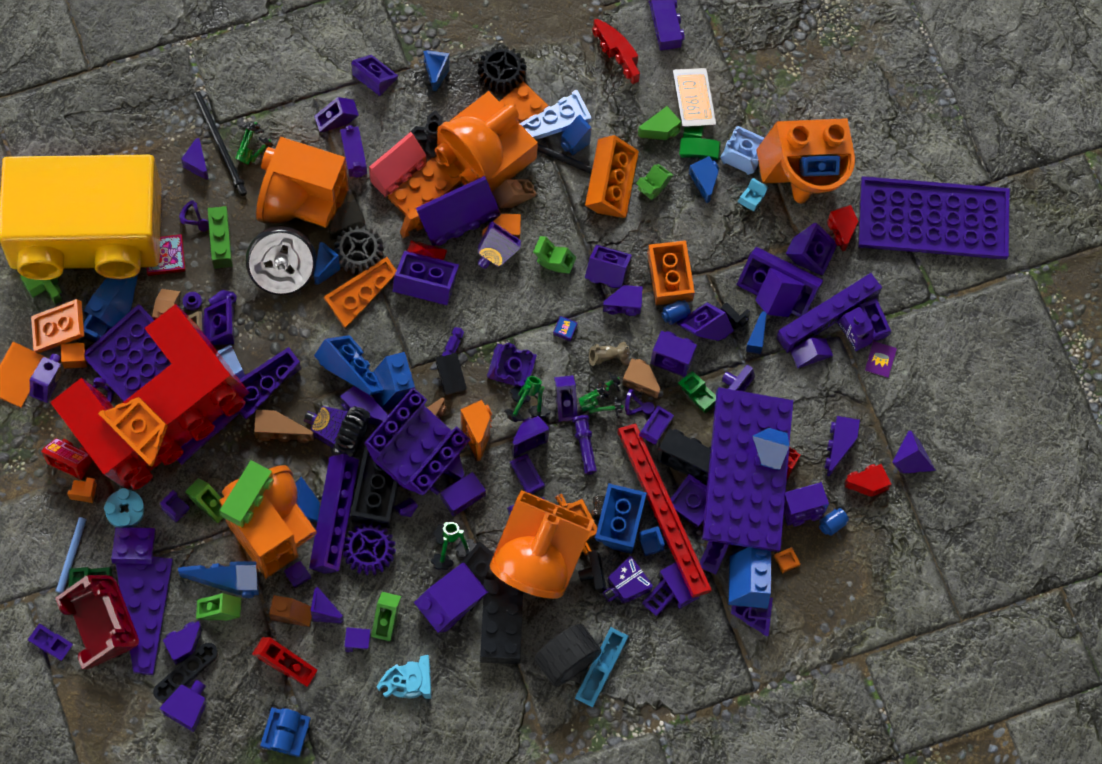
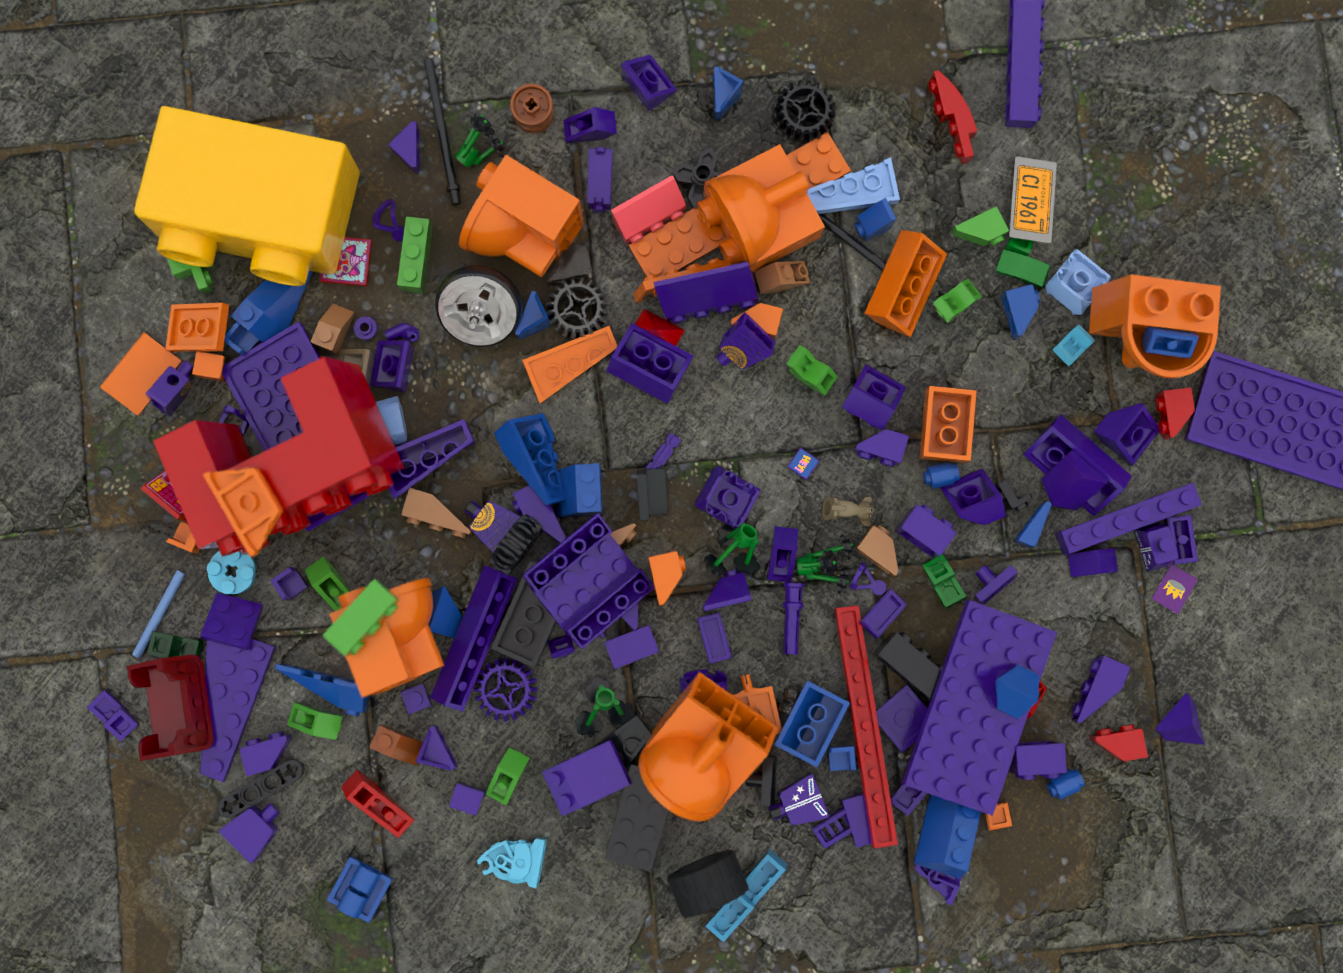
camera: 15 degrees right, 15 degrees up
none -> dark orange wheel [510,84,554,134]

